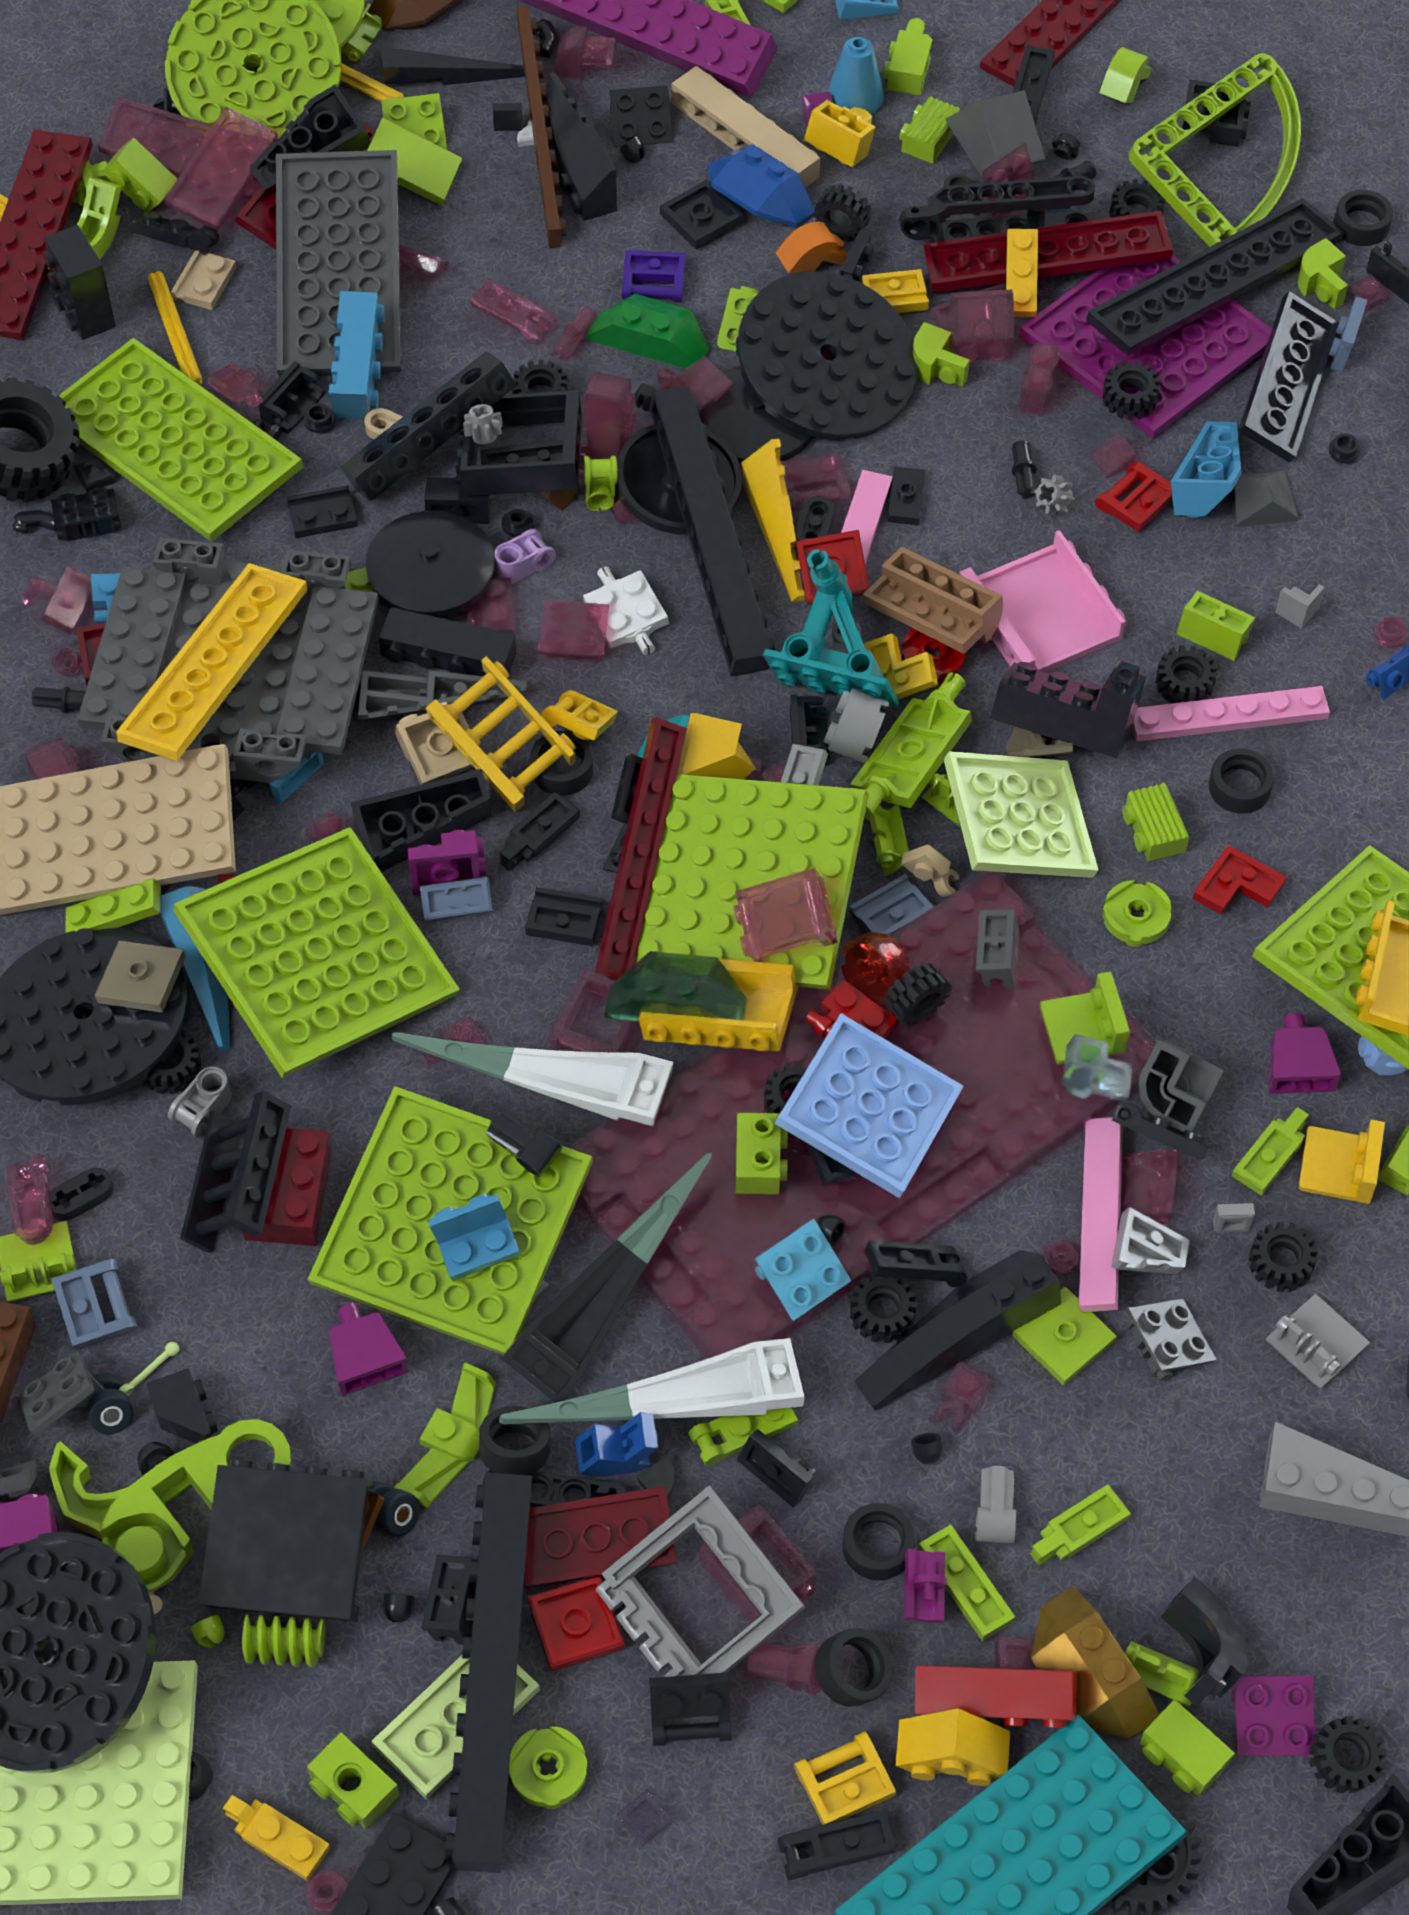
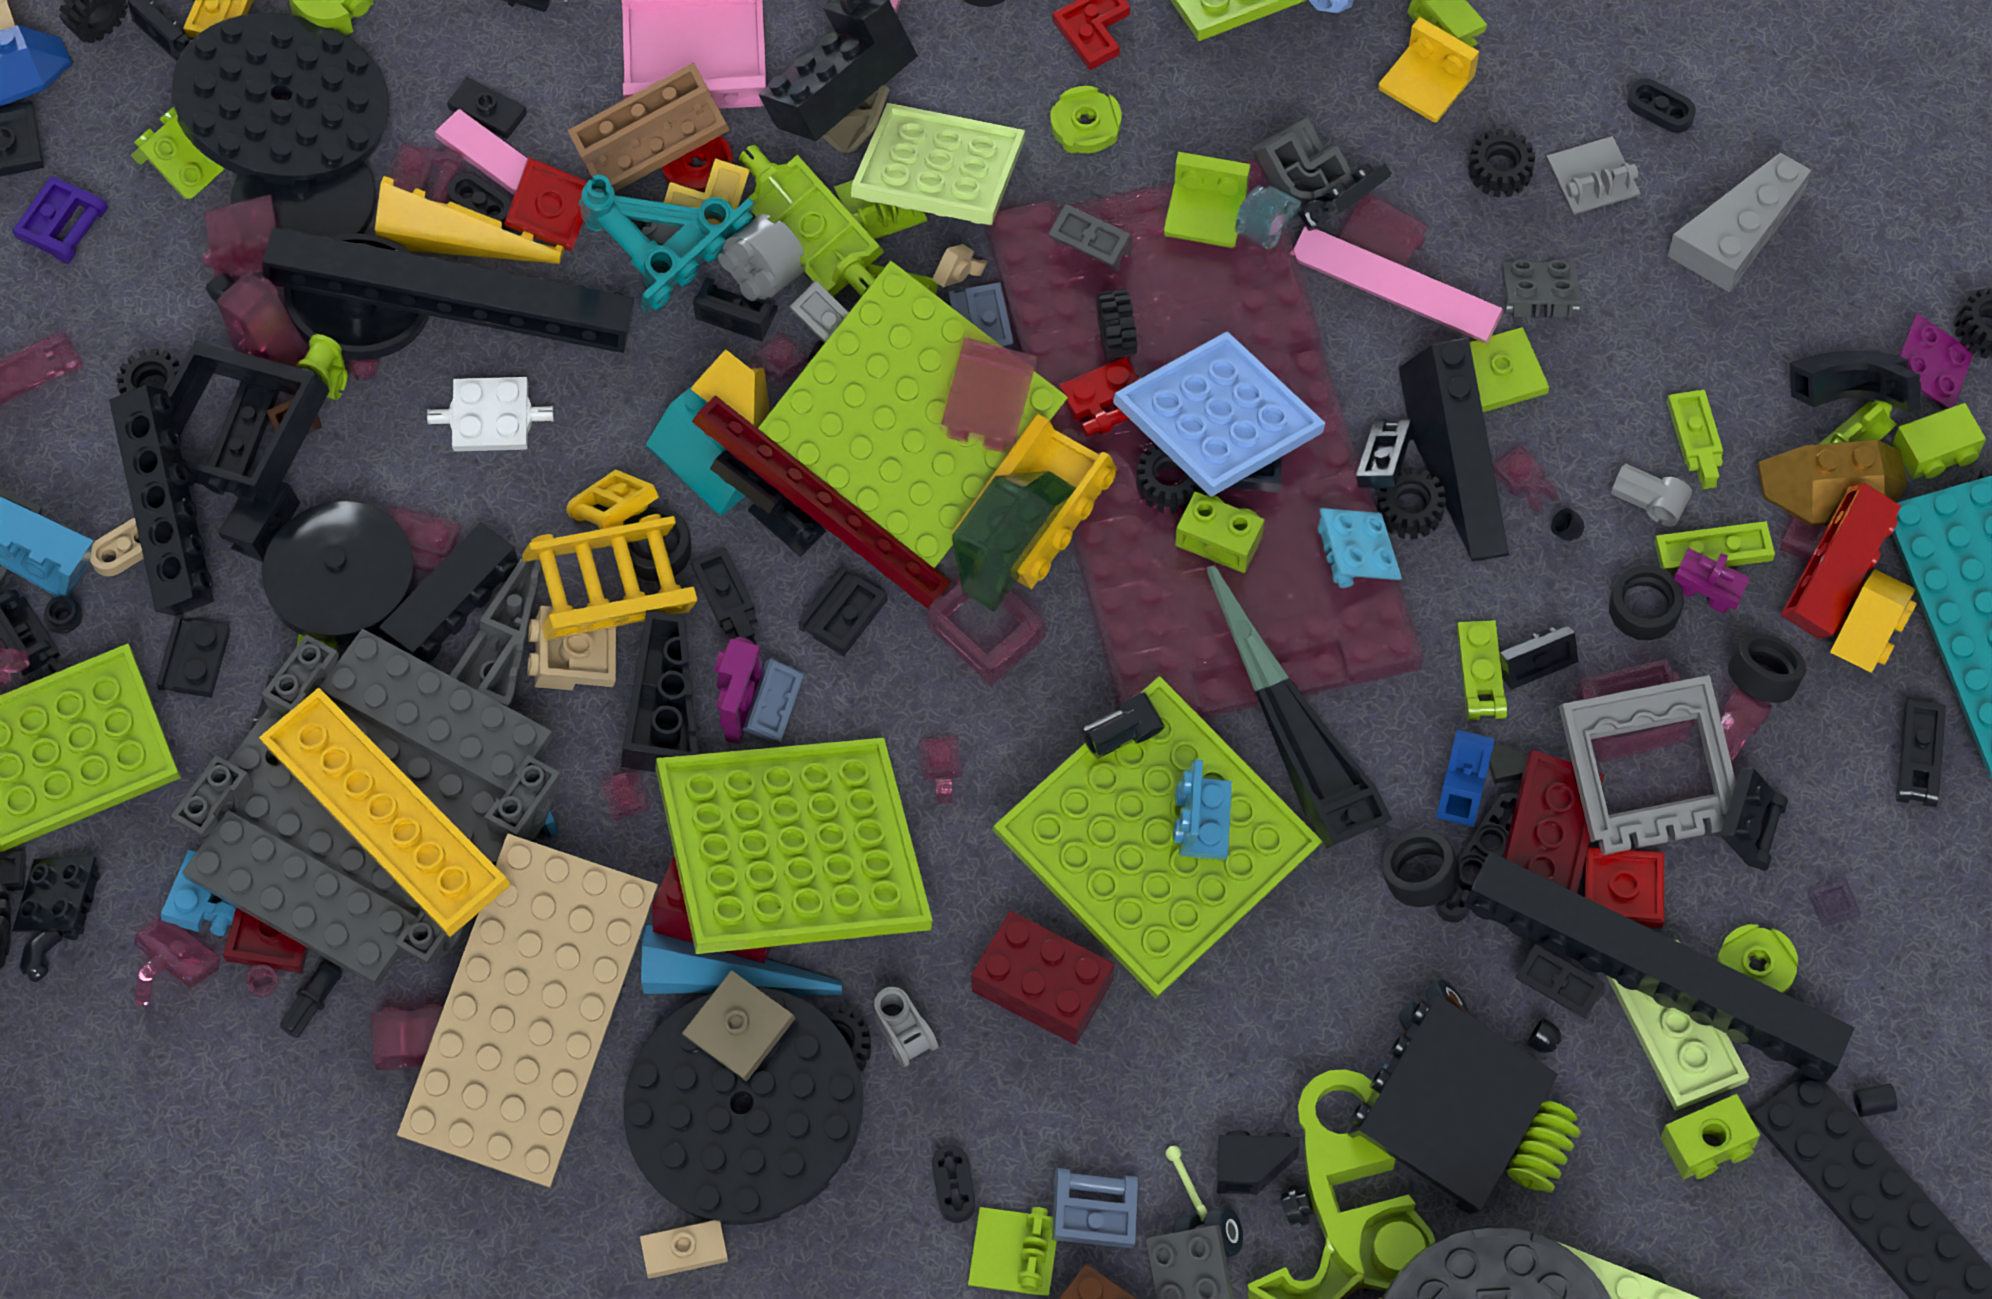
camera: 65 degrees left, 5 degrees up
clear pink plate [6,1154,53,1245] -> none
lime plate [65,878,161,933] -> none
black fence [180,1091,291,1253] -> none
lime hinge [190,1615,225,1648] -> none
yellow hinge [223,1795,331,1881] -> none
clear pink plate [306,1871,346,1912] -> none
magenta torso [329,1303,408,1396] -> none
white plate [392,1032,673,1126] -> none
lime plate [393,1363,497,1508] -> none
light grey gear [463,404,503,444] -> none
lavender piece [495,529,556,584] -> none
white plate [499,1338,804,1424] -> none
black plate [502,509,533,538] -> none
clear pink hinge [538,600,609,662] -> none
clear pink axle [554,307,597,360] -> none
green wedge [584,294,709,373] -> none
orange brick [775,222,848,274] -> none
yellow plate [794,1731,896,1825] -> none
black hinge [816,1214,846,1247] -> none
clear red cylinder [841,932,910,1004] -> none
clear pink plate [1044,1240,1079,1274] -> none
light grey wing [1111,1207,1190,1274] -> none
lime brick [1122,783,1189,862] -> none
light grey tile [1213,1203,1255,1233] -> none
lime hinge [1232,1107,1309,1196] -> none
magenta torso [1268,1013,1341,1094] -> none

